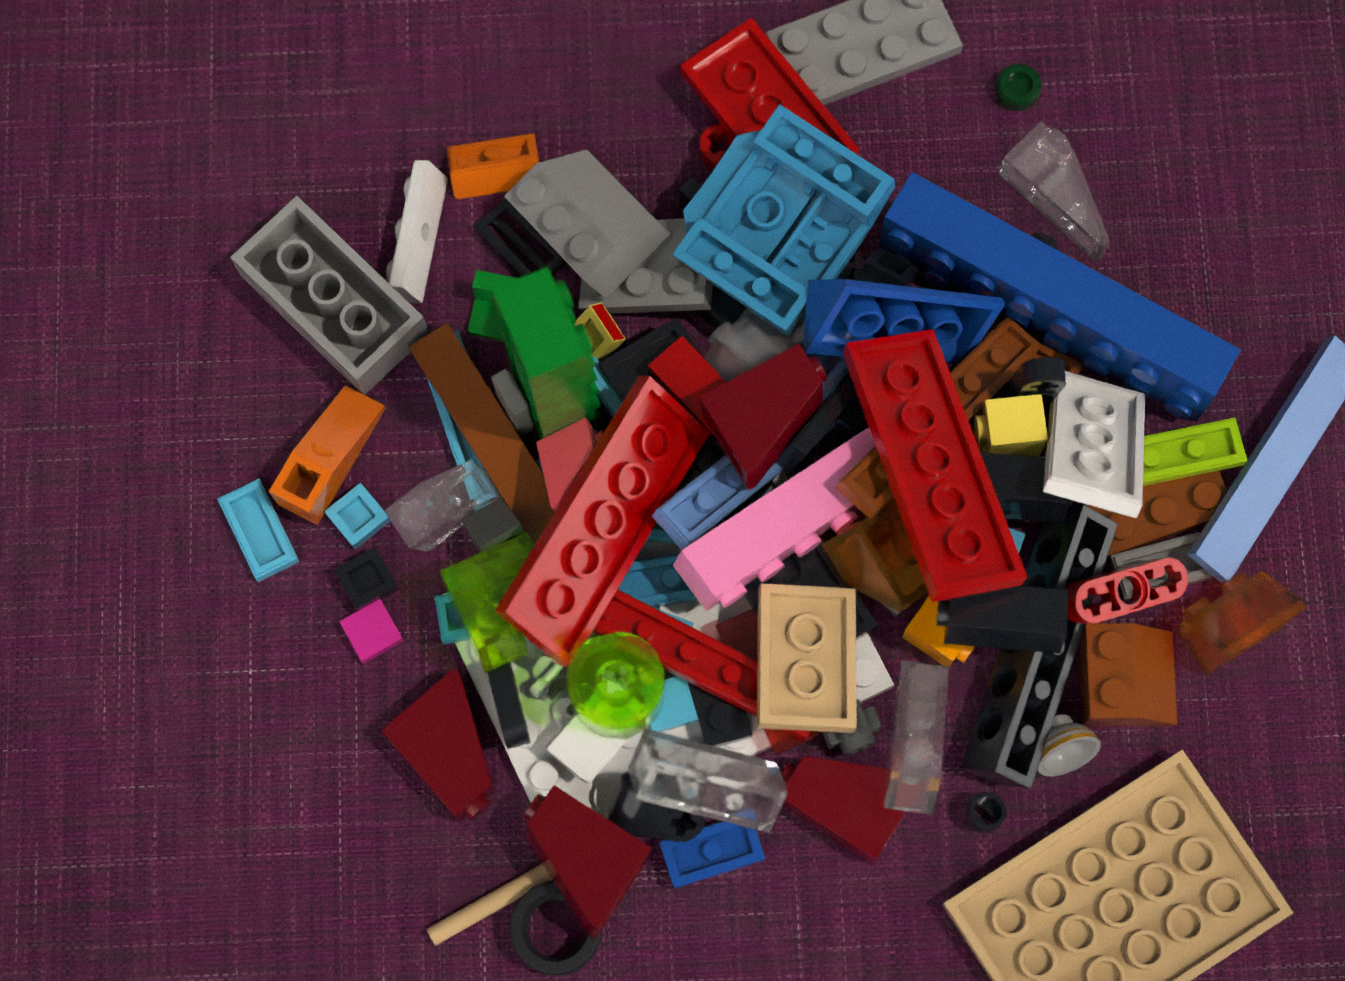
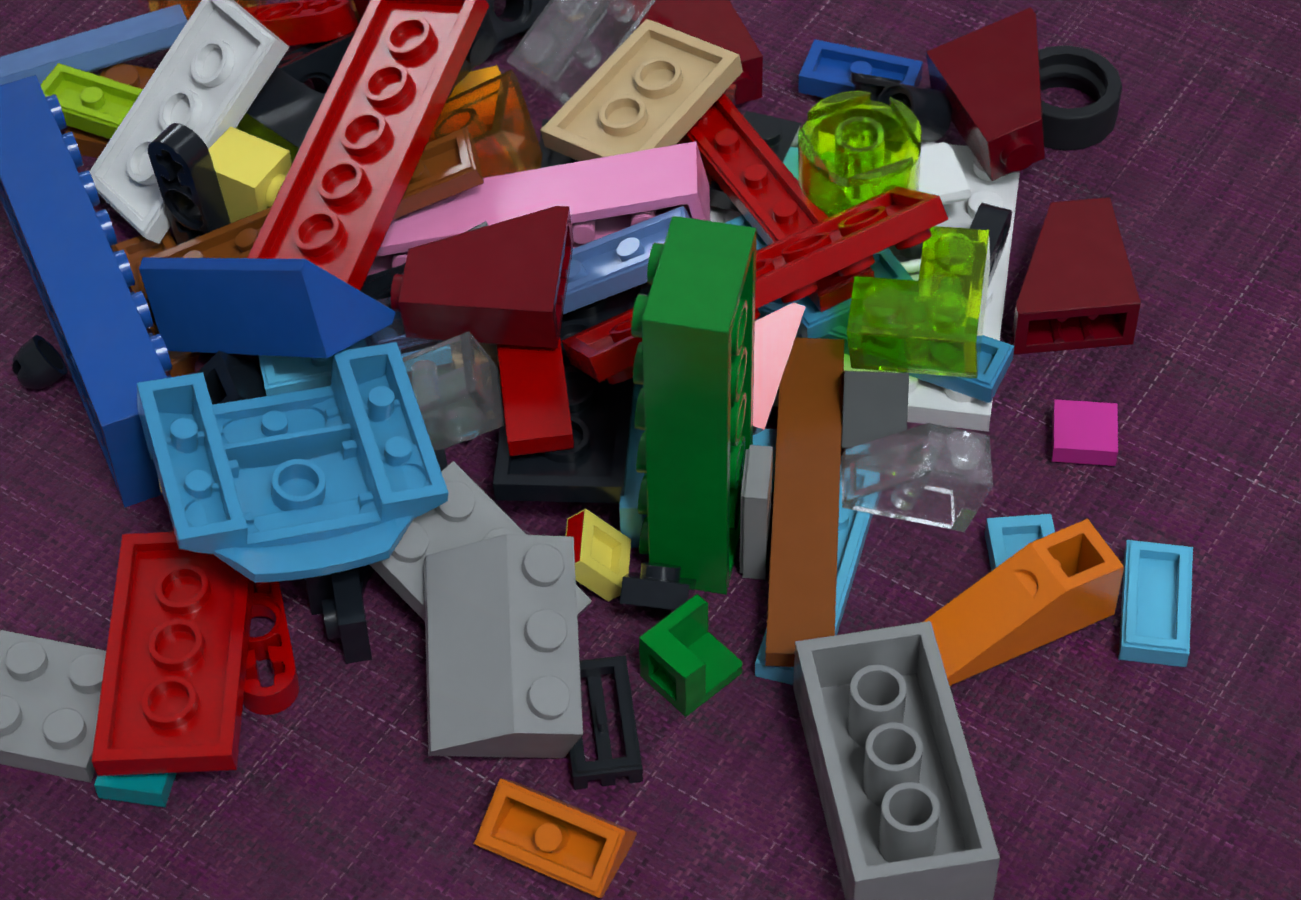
camera: 145 degrees left, 25 degrees down
black plate [334,547,400,611] -> none
white tile [386,160,448,303] -> none
tan bar [427,863,553,946] -> none
clear brick [628,728,788,833] -> none

